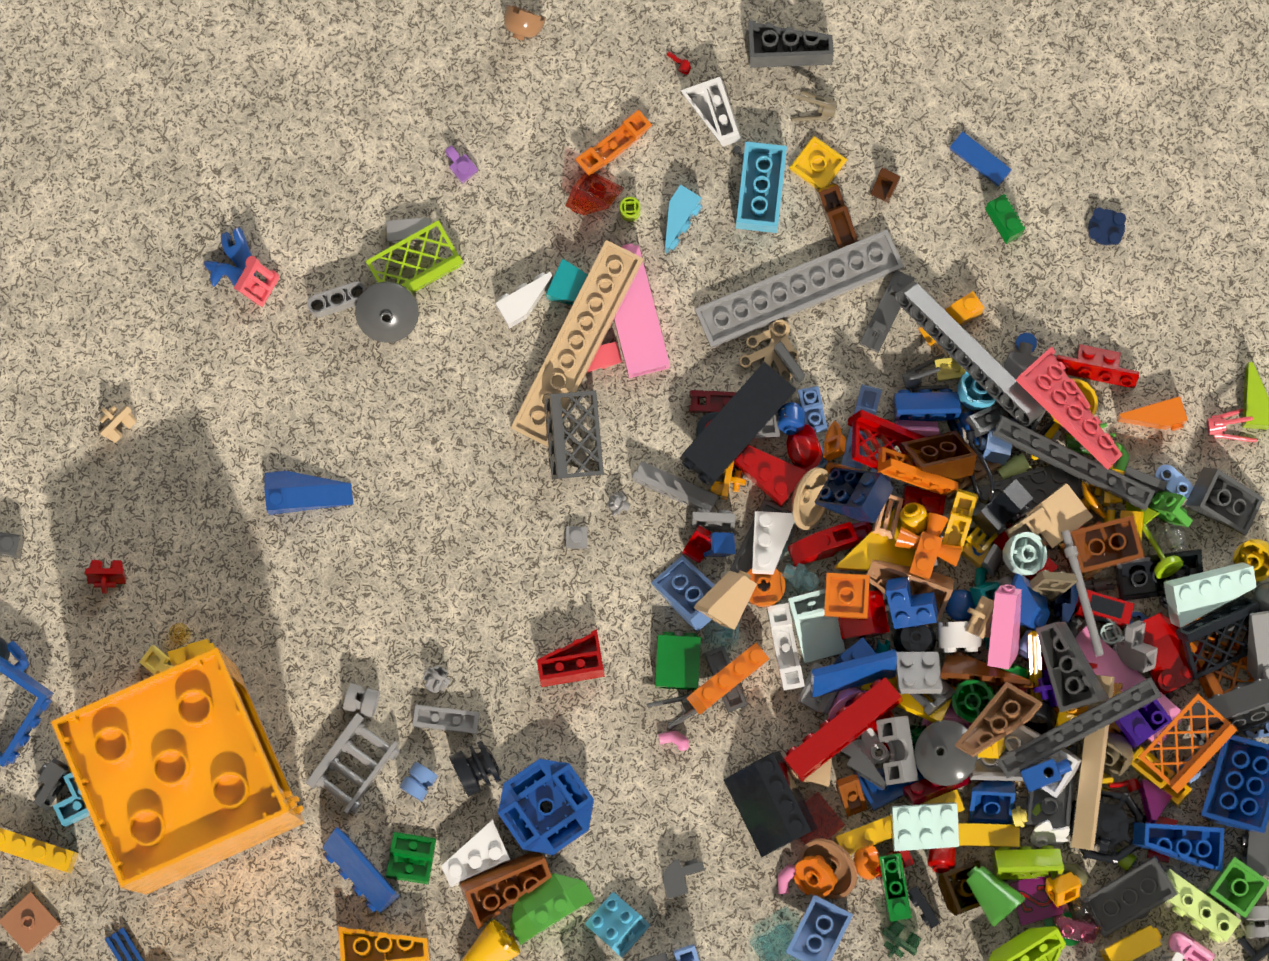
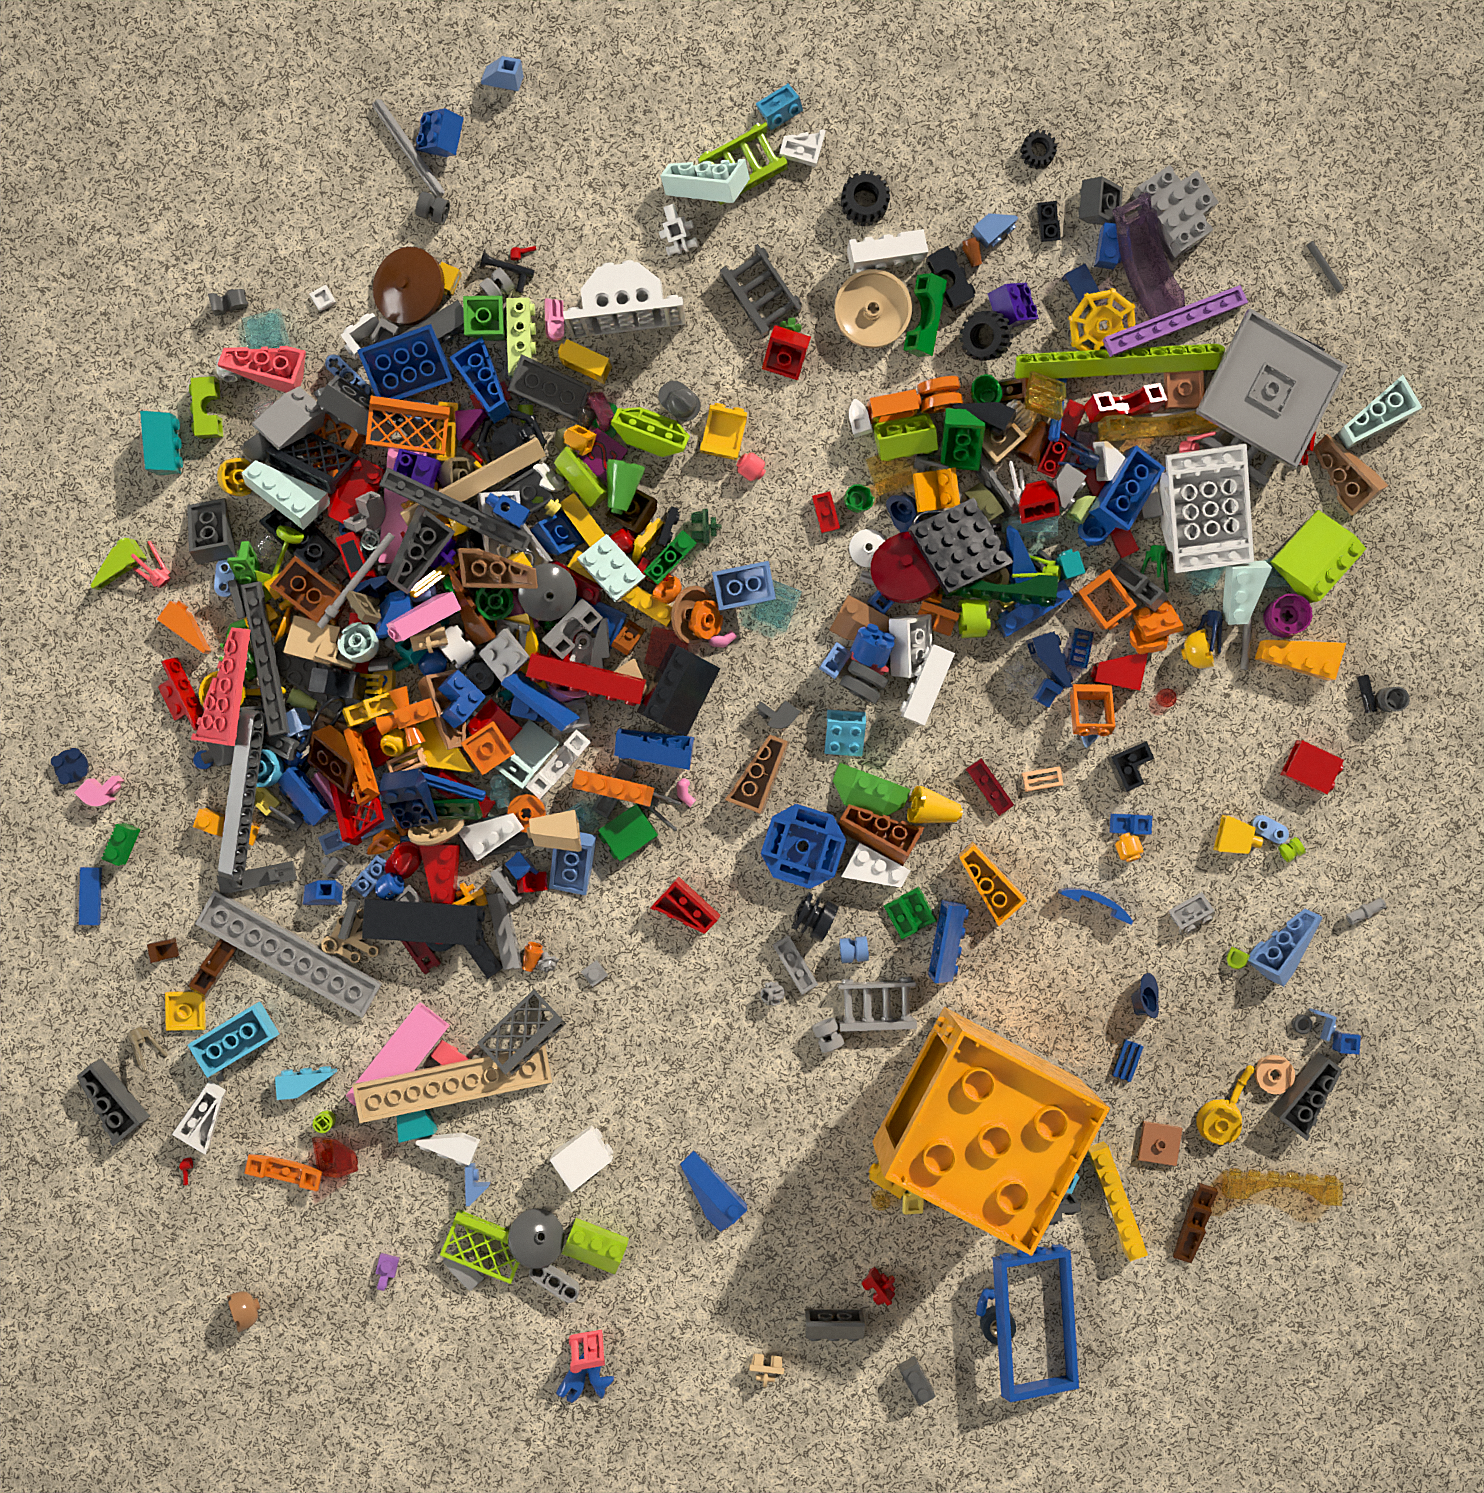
camera: 130 degrees left, 10 degrees up
none -> bright pink brick [74,775,124,806]
none -> blue slope [303,880,343,905]
none -> light grey tile [321,856,348,878]
none -> blue axle [422,772,486,802]
none -> dark green plate [432,799,483,819]
none -> black plate [463,938,503,979]
none -> medium blue slope [465,1163,491,1206]
none -> orange cone [522,942,543,972]
none -> white slope [550,1125,613,1192]
none -> lime slope [562,1218,629,1274]
none -> blue wedge [614,728,694,770]
none -> yellow wing [631,518,664,566]
none -> medium nougat wedge [725,735,790,814]
none -> dark grey slope [805,1309,865,1341]

